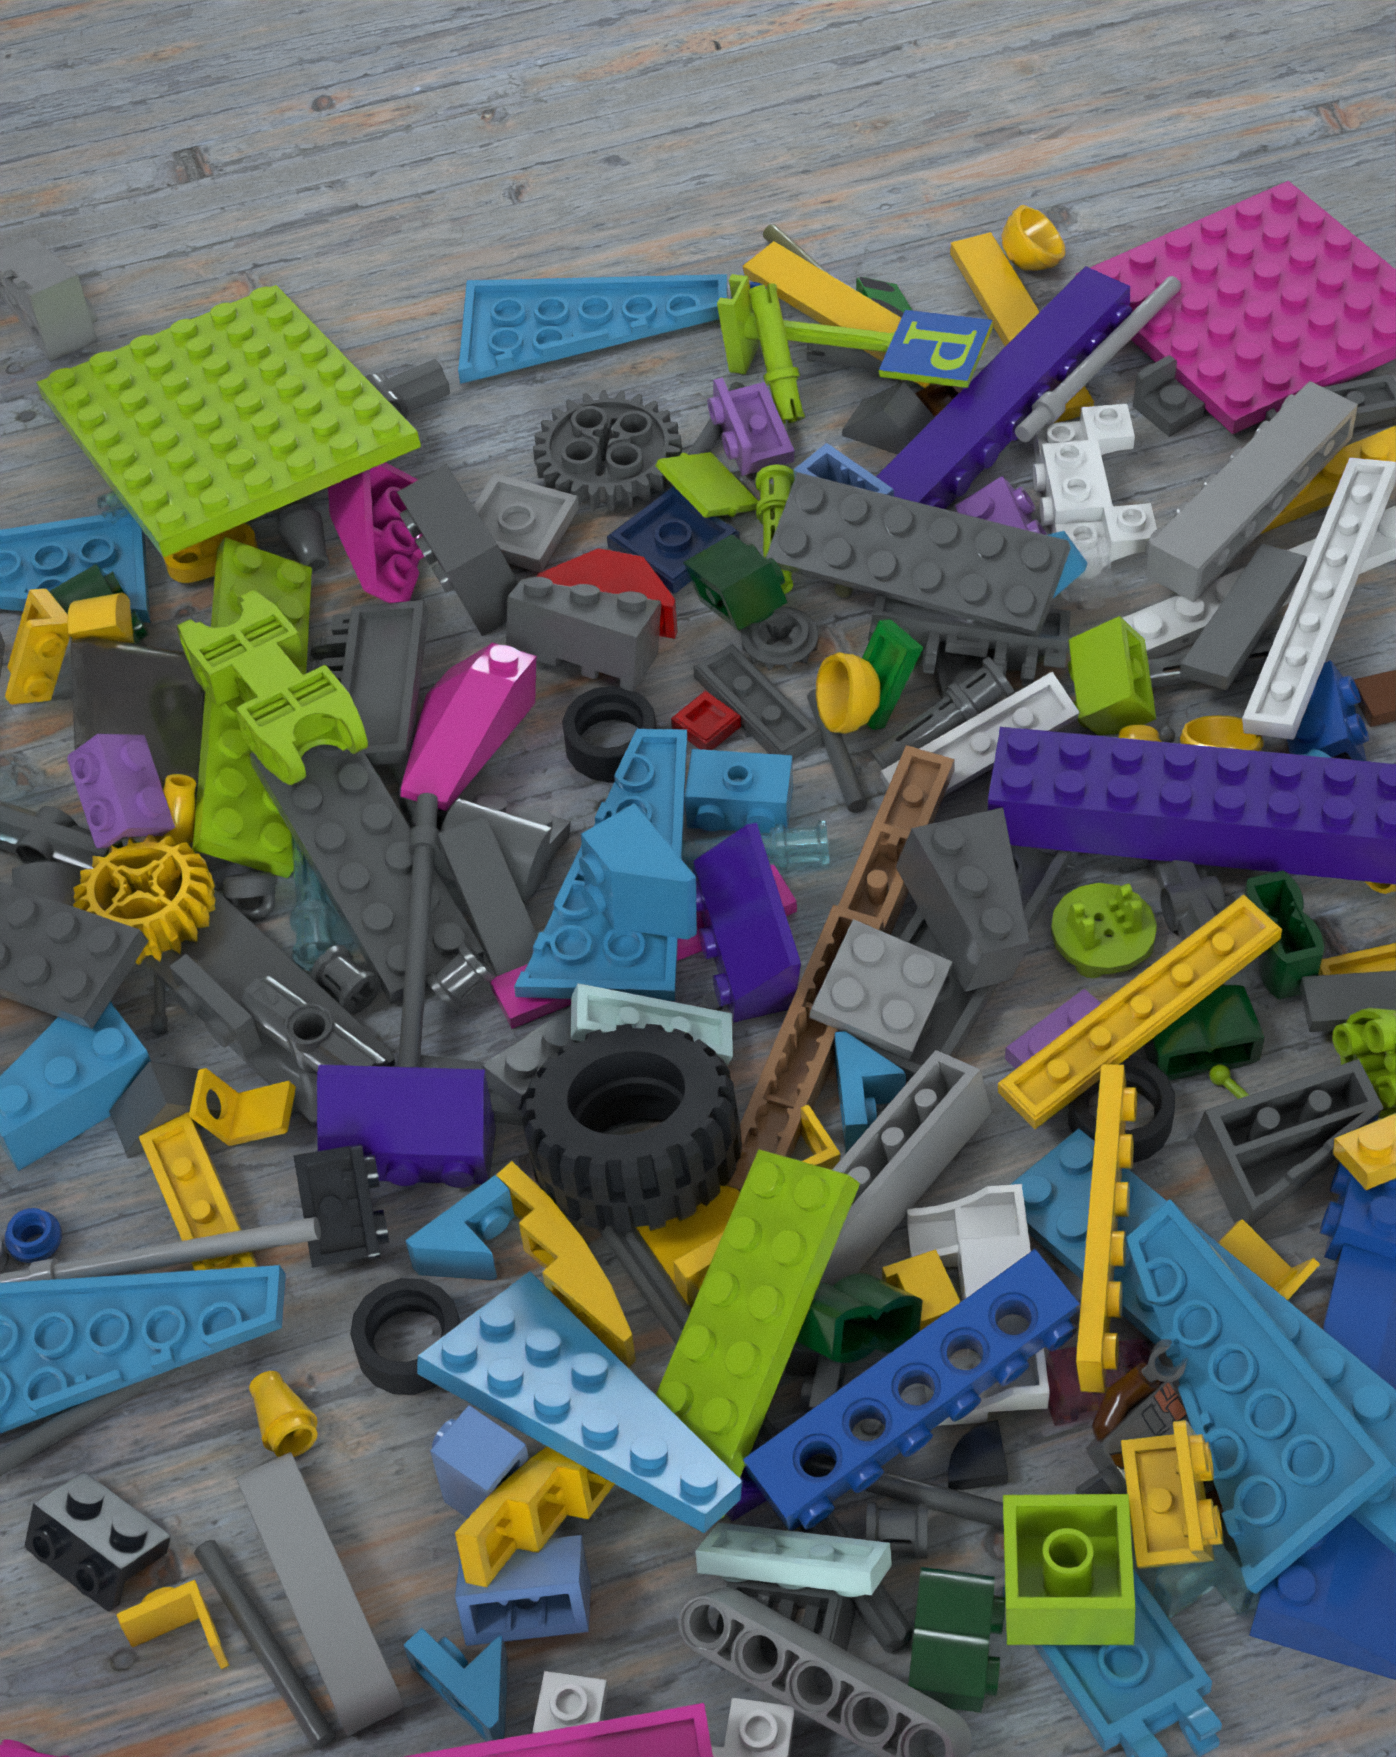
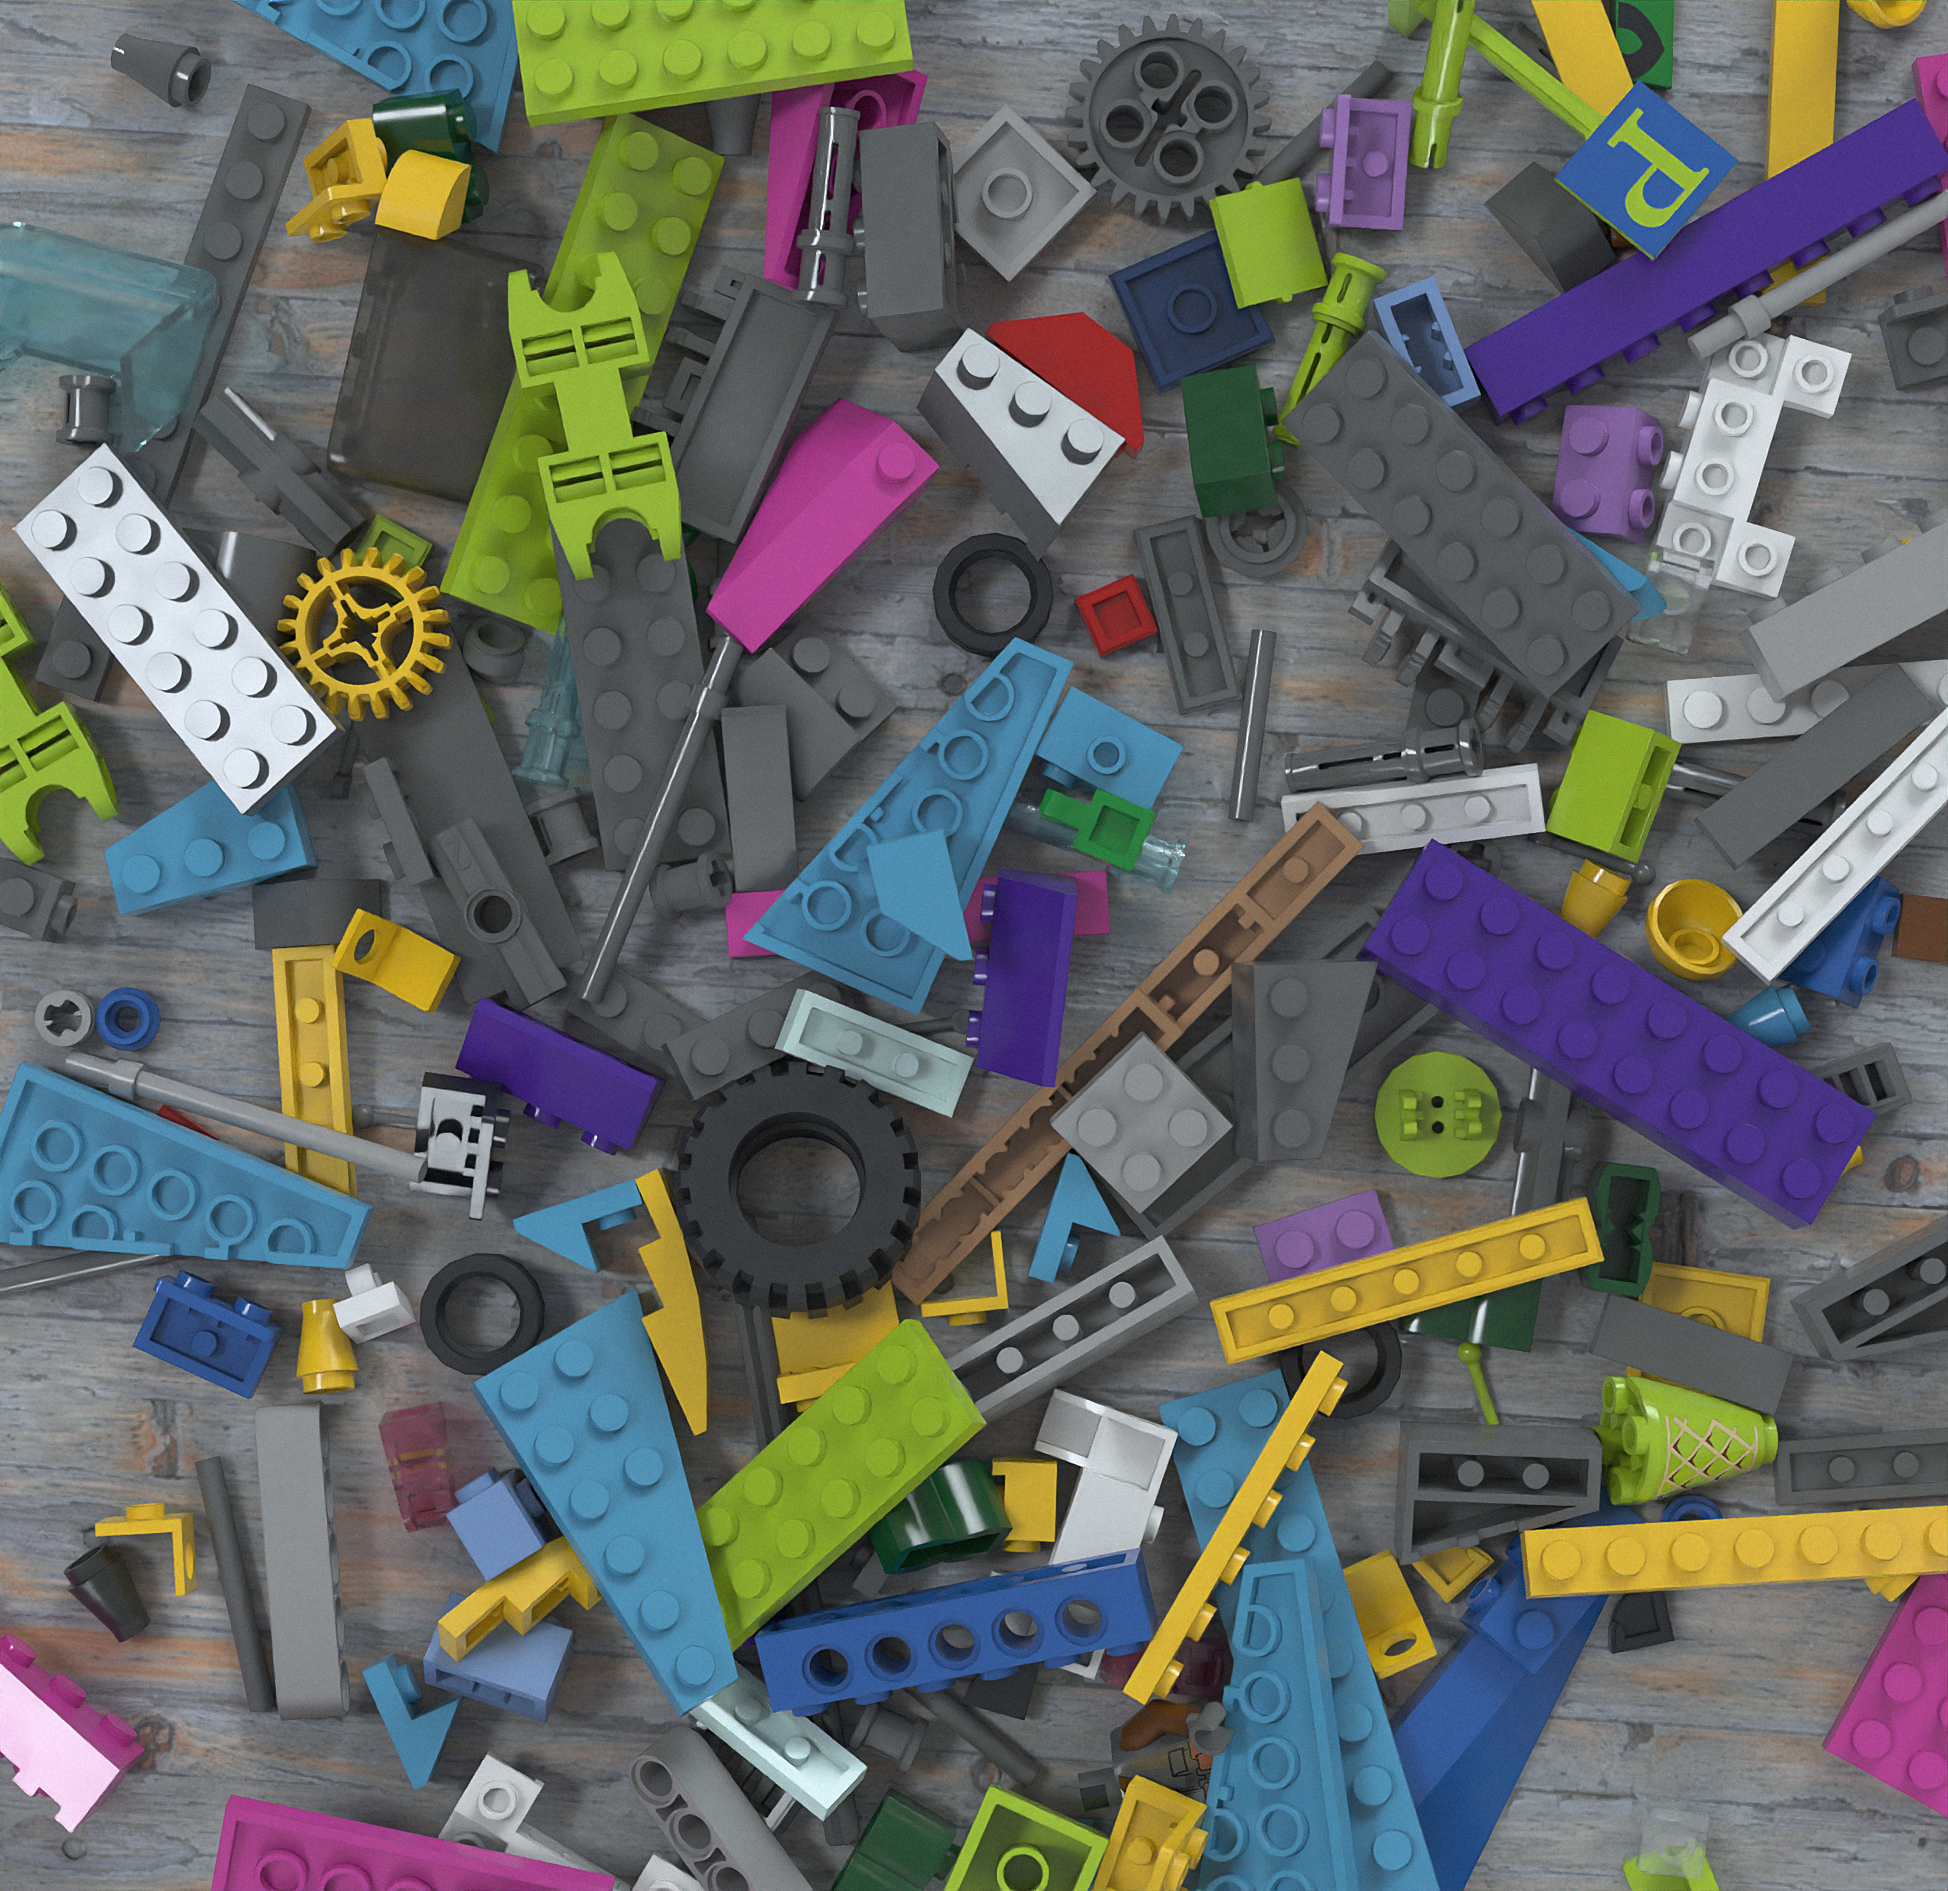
camera: 20 degrees right, 35 degrees up
black bracket [25,1471,171,1612] -> none
medium lavender bracket [67,734,175,848] -> none
yellow cone [154,774,196,846] -> none
yellow piece [816,652,880,734] -> none
green tile [862,619,923,730] -> none
none -> pearl dark grey cone [63,1543,151,1643]
none -> blue bracket [132,1270,285,1399]
none -> white tile [333,1263,416,1344]
none -> clear pink leg [378,1401,459,1533]
none -> dark grey pin [790,107,860,309]
none -> green plate [1038,788,1157,875]
none -> yellow tile [1411,1545,1494,1603]

